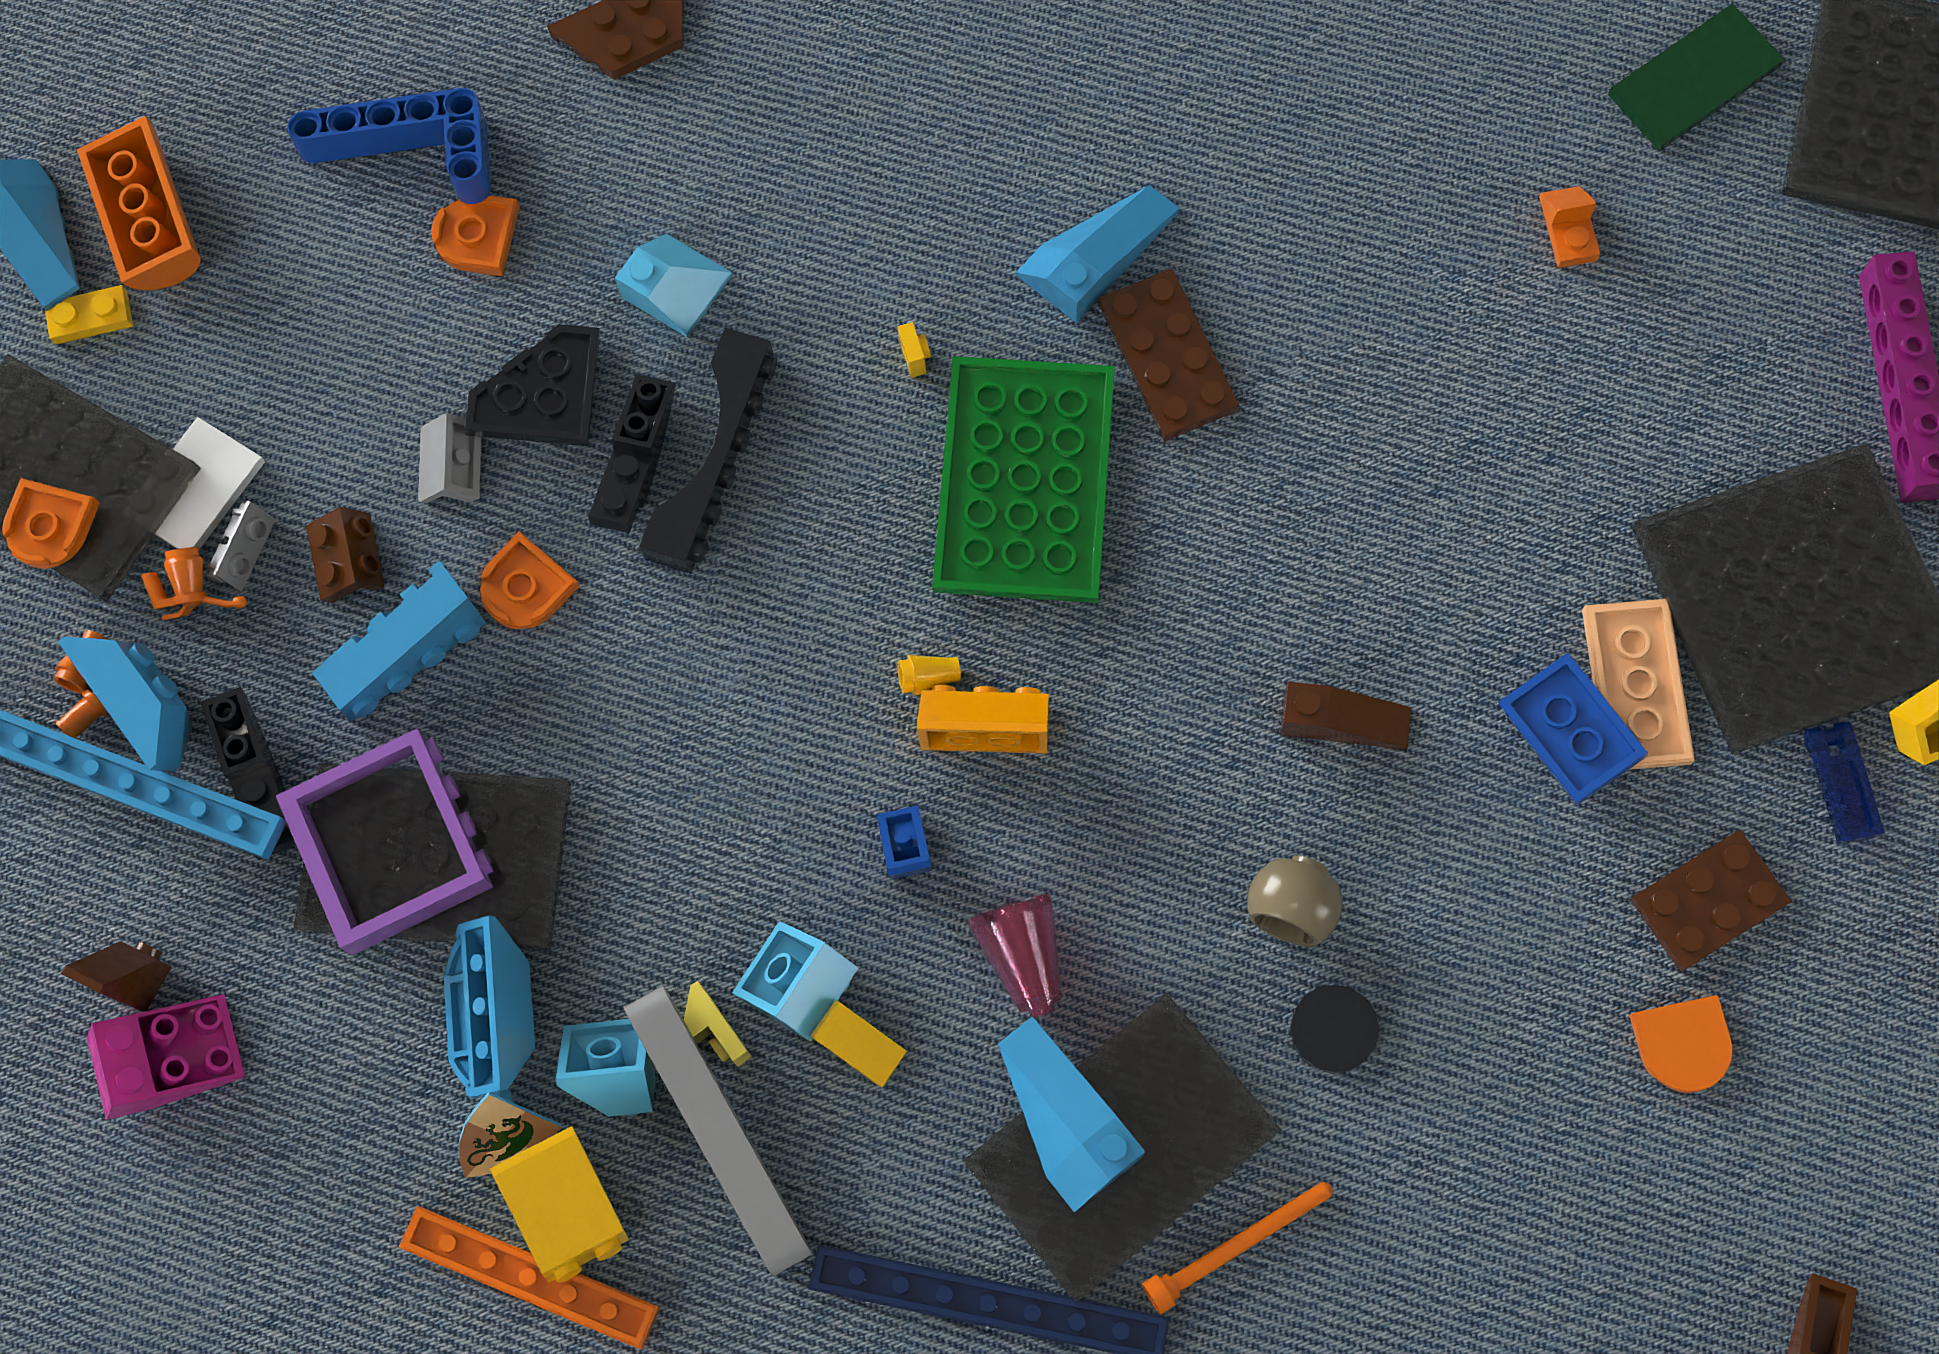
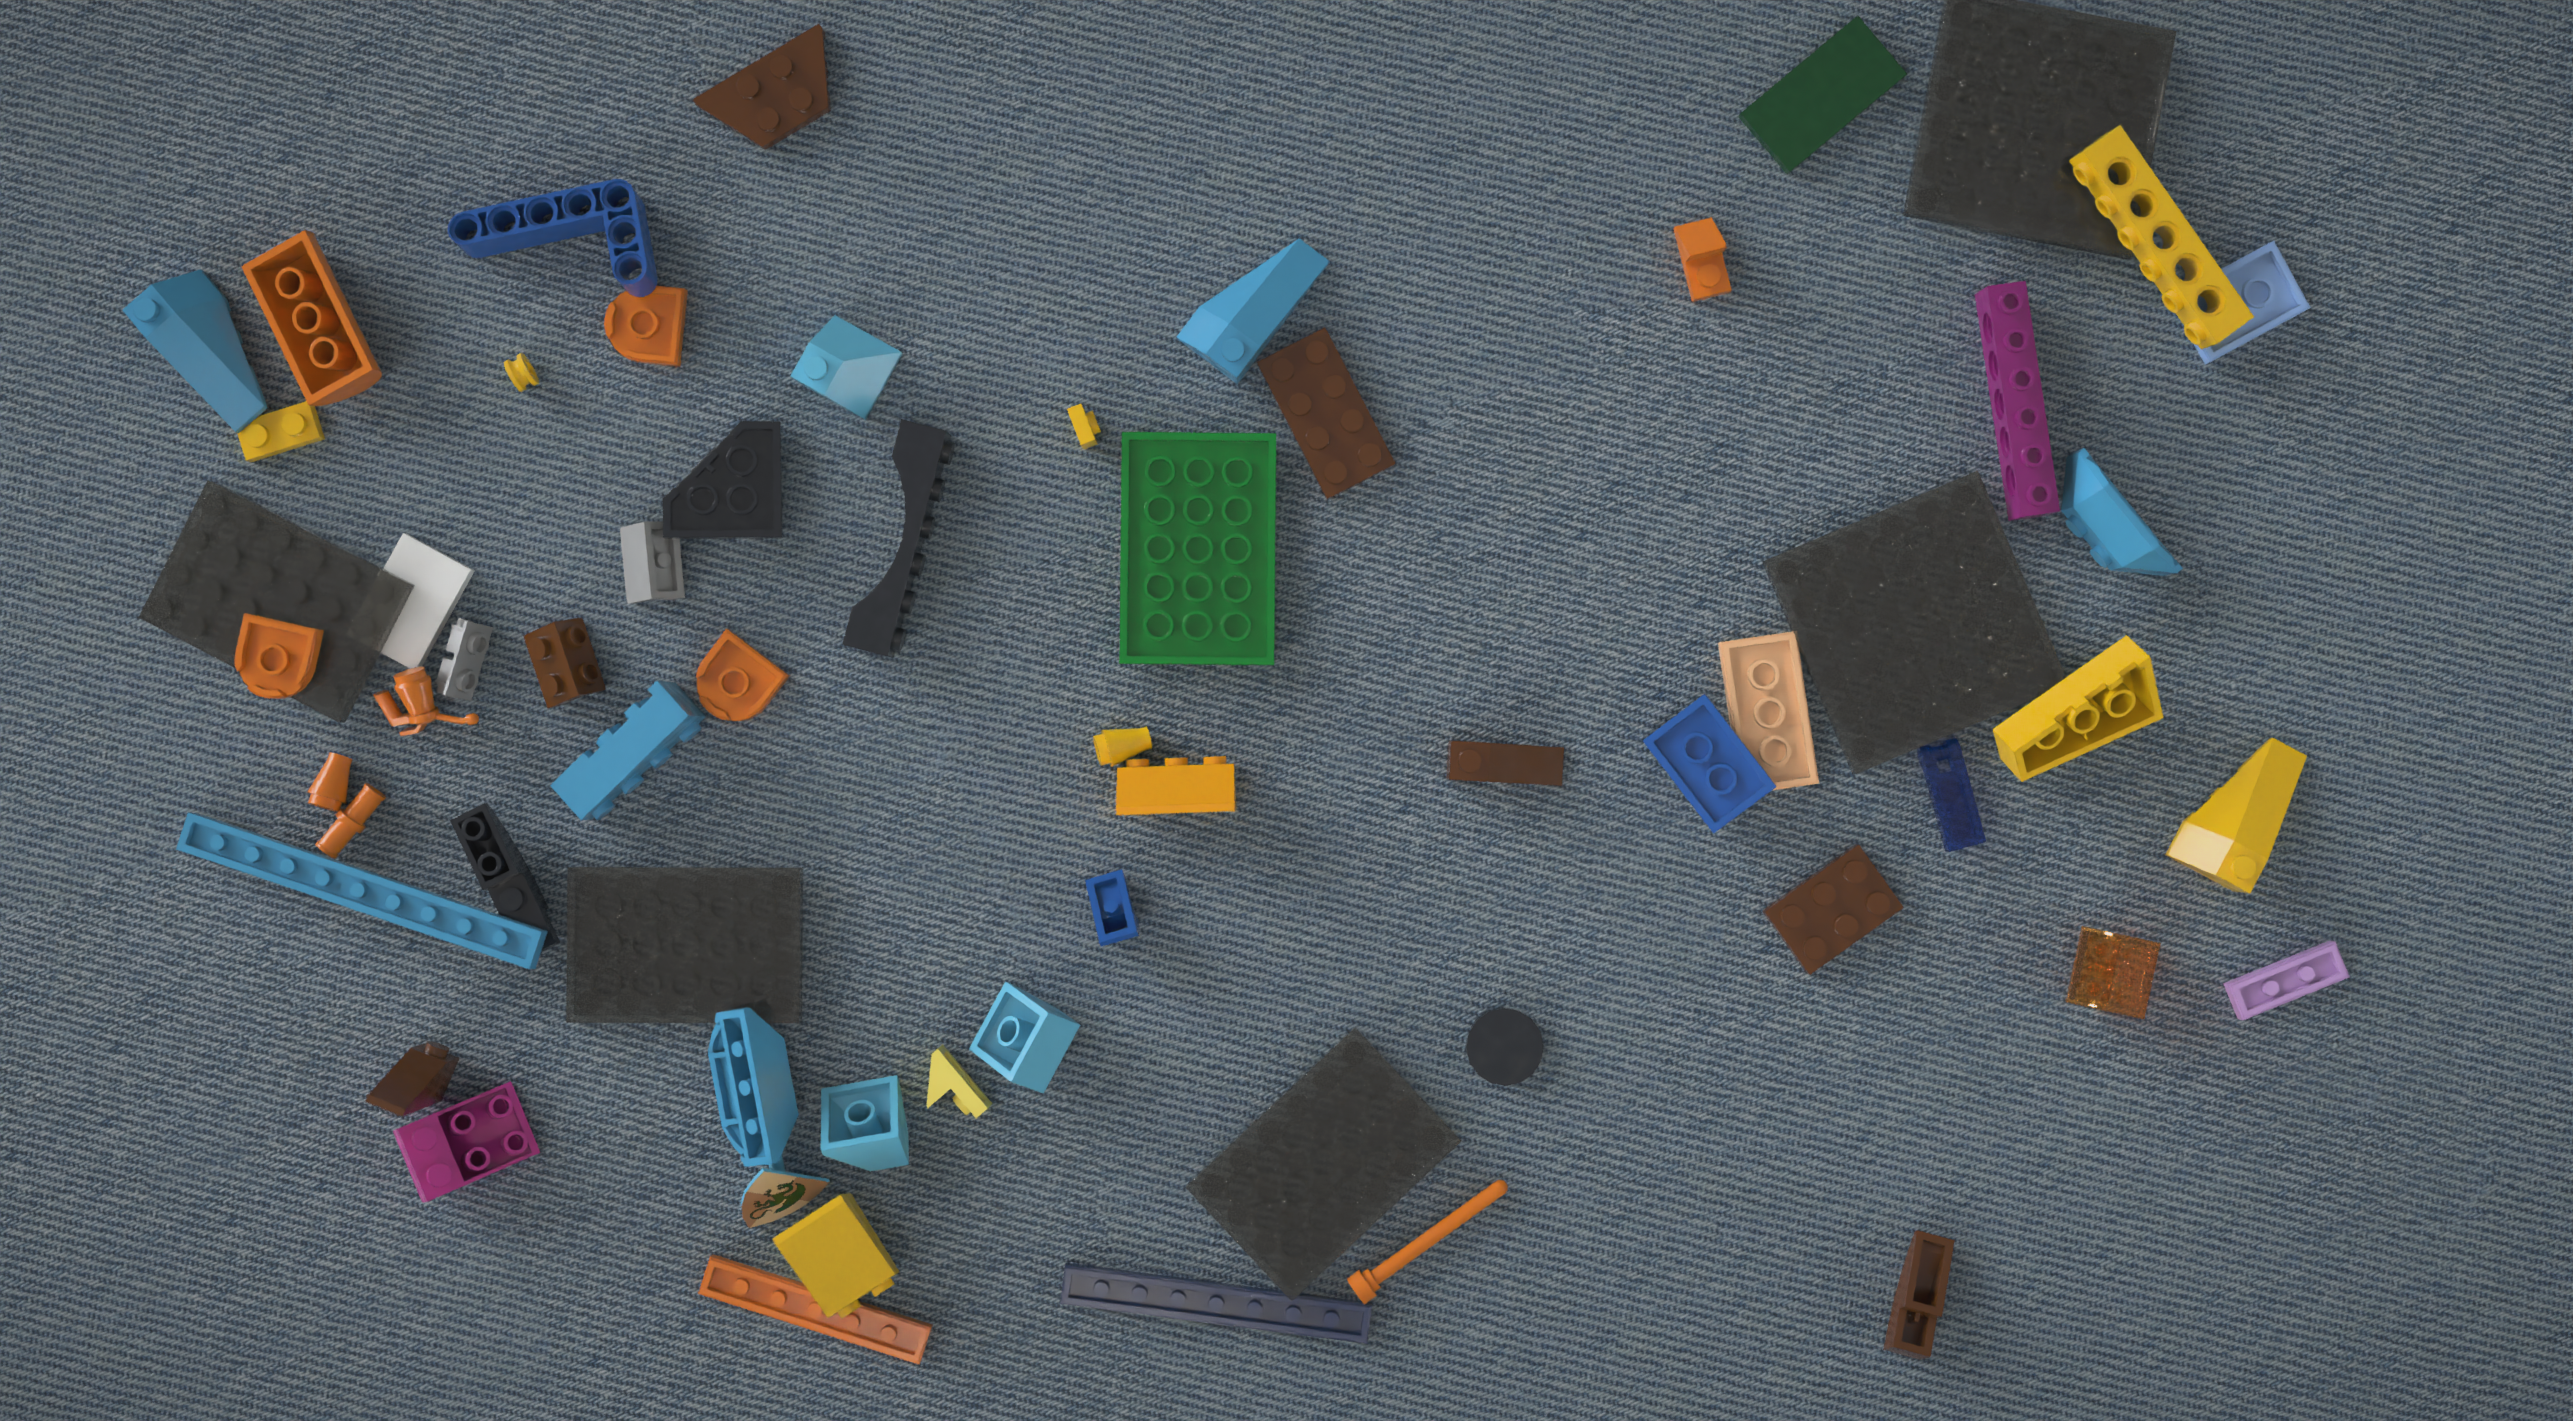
camera: 15 degrees left, 15 degrees up
dark azure wedge [58,637,193,772] -> none
medium lavender window [276,728,494,955] -> none
black slope [588,374,675,533] -> none
light grey beam [624,985,813,1277] -> none
yellow tile [810,1000,907,1087] -> none
clear pink cone [967,892,1061,1018] -> none
dark azure wedge [998,1016,1145,1213] -> none
dark tan wheel [1247,855,1343,947] -> none
orange tile [1629,995,1732,1093] -> none
none -> yellow bush [503,352,539,392]

